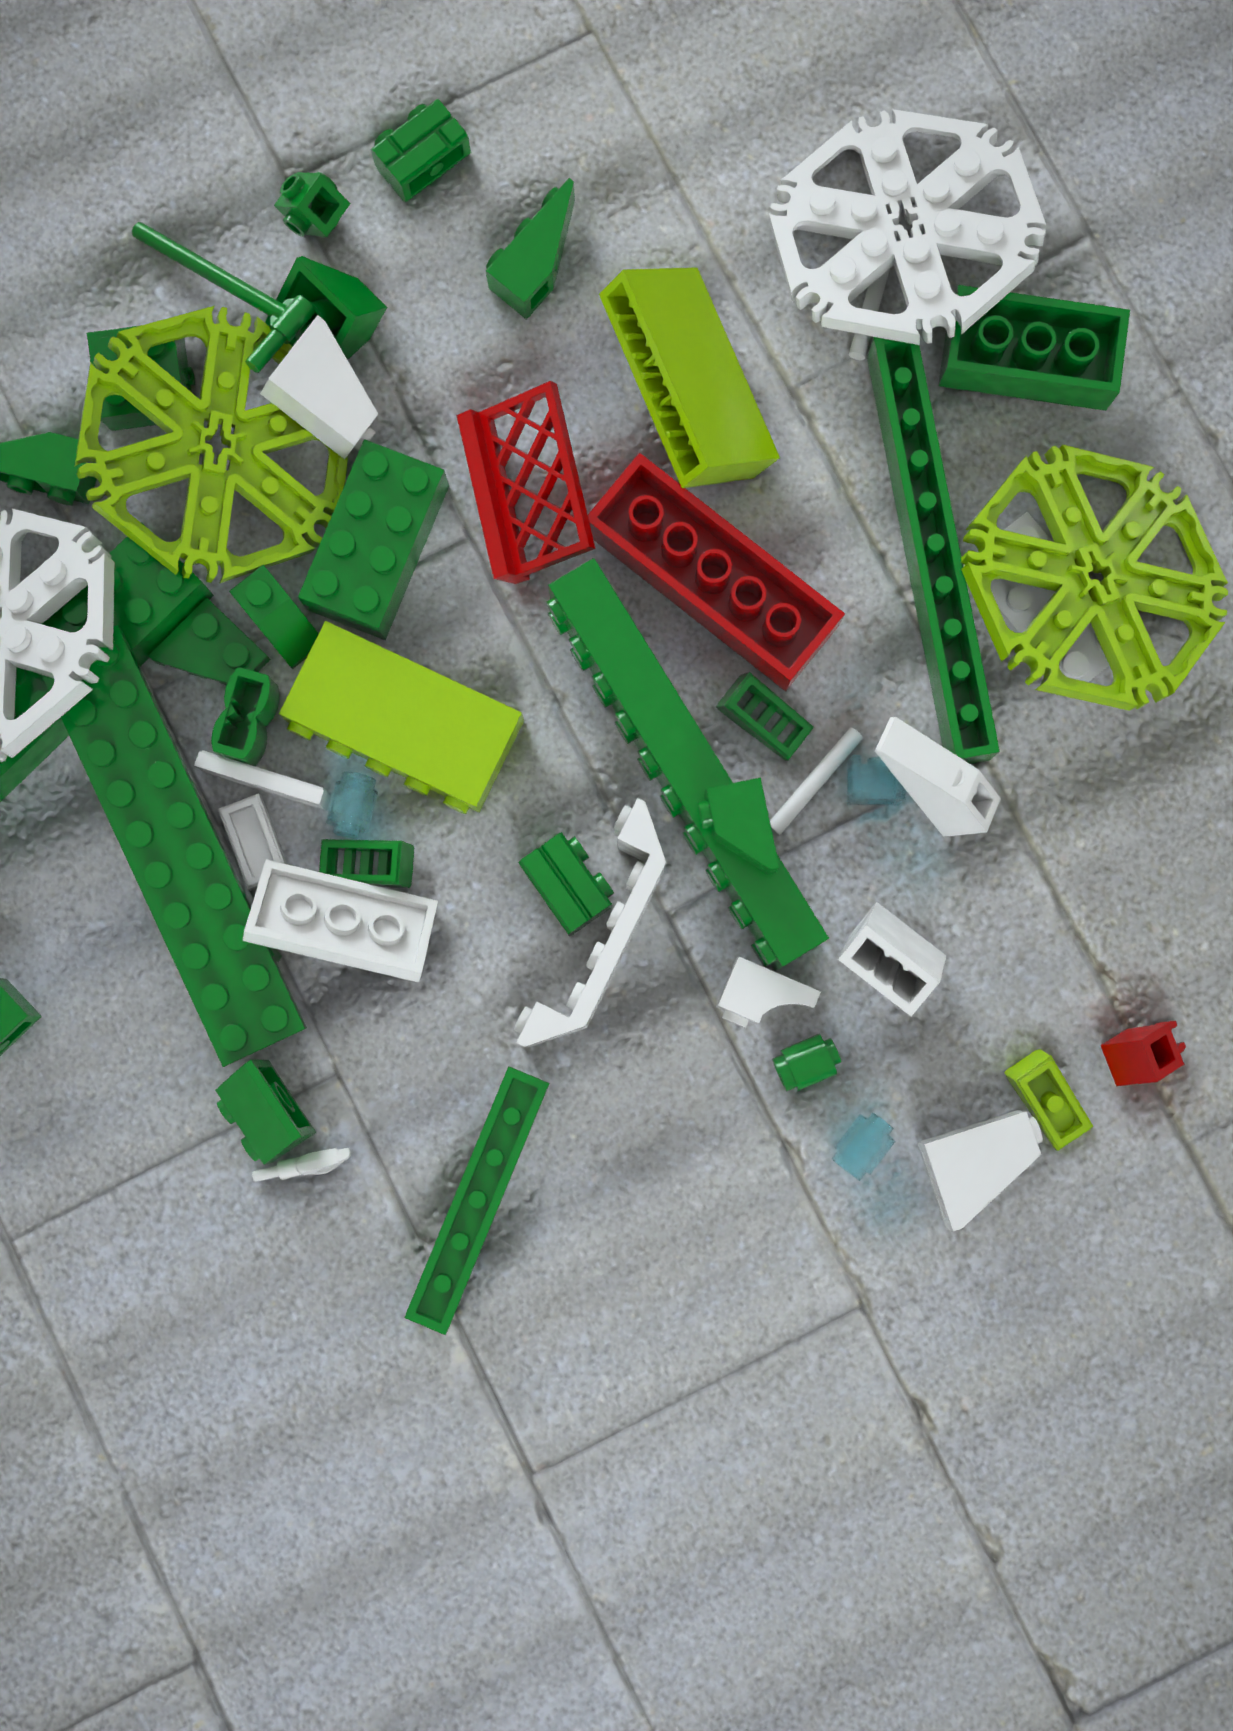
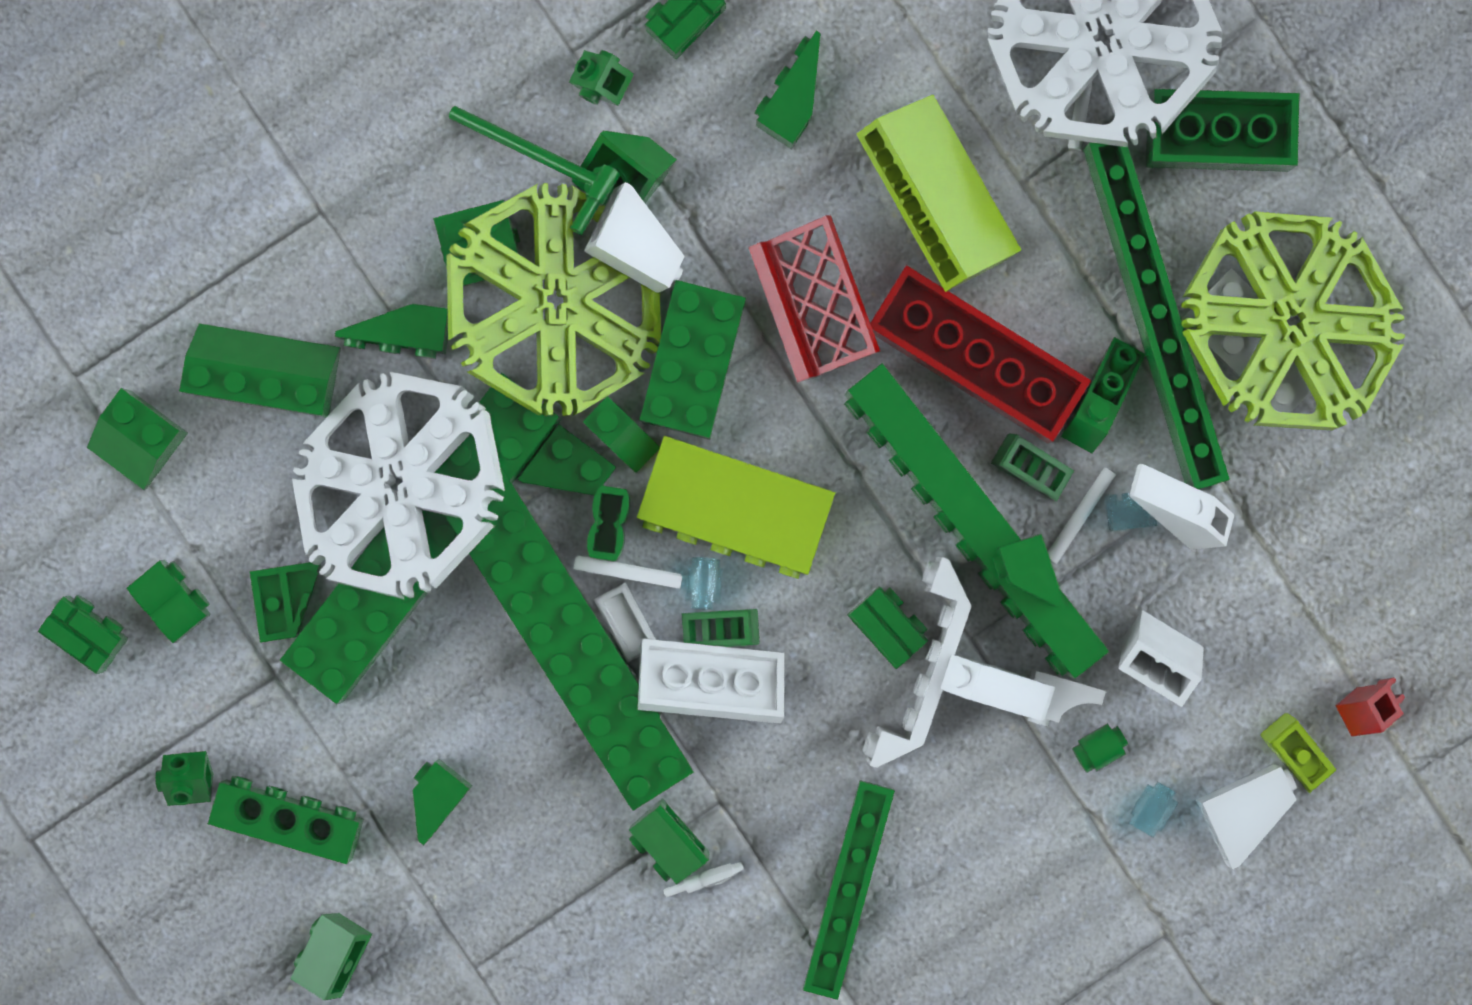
camera: 15 degrees left, 5 degrees up
none -> white slope [941,654,1055,722]
none -> green slope [1061,337,1145,454]

